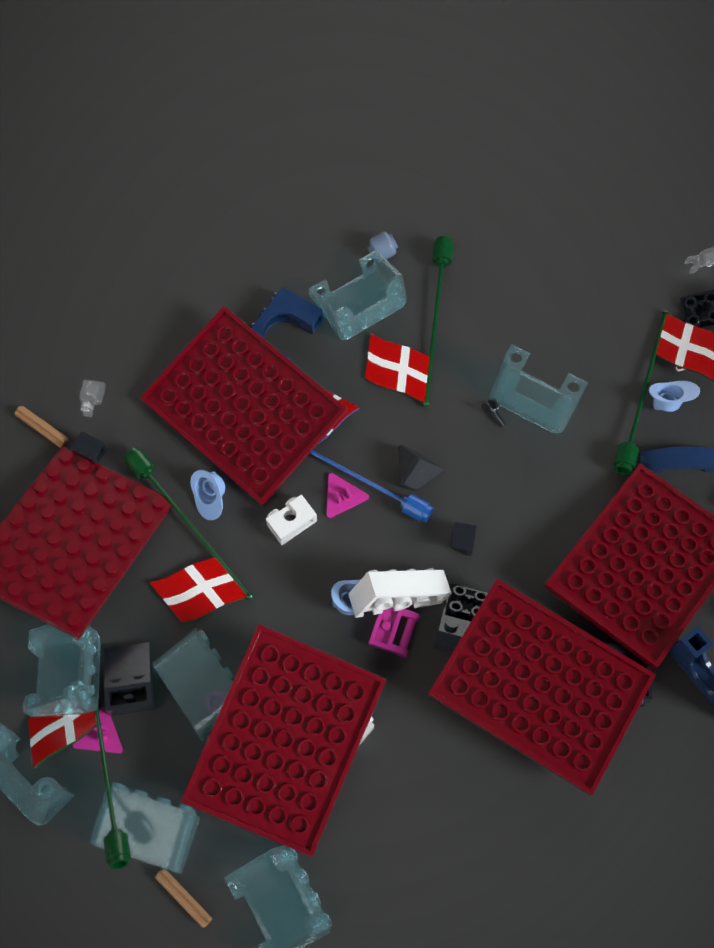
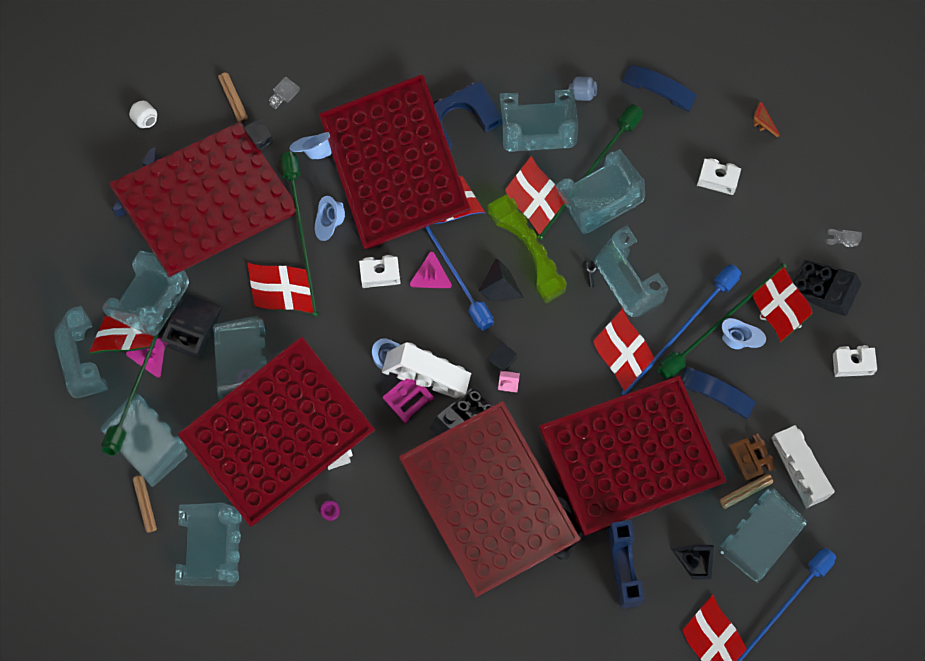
camera: 30 degrees right, 5 degrees up
none -> light blue piece [289,132,332,159]
none -> magenta tile [320,501,340,521]
none -> clear neon green arch [487,194,567,303]
none -> bright pink plate [498,371,520,392]
none -> clear light blue windscreen [556,149,645,234]
none -> flag [593,264,742,396]
none -> dark blue slope [622,65,697,112]
none -> white brick [697,159,741,195]
none -> dark orange piece [753,102,780,137]

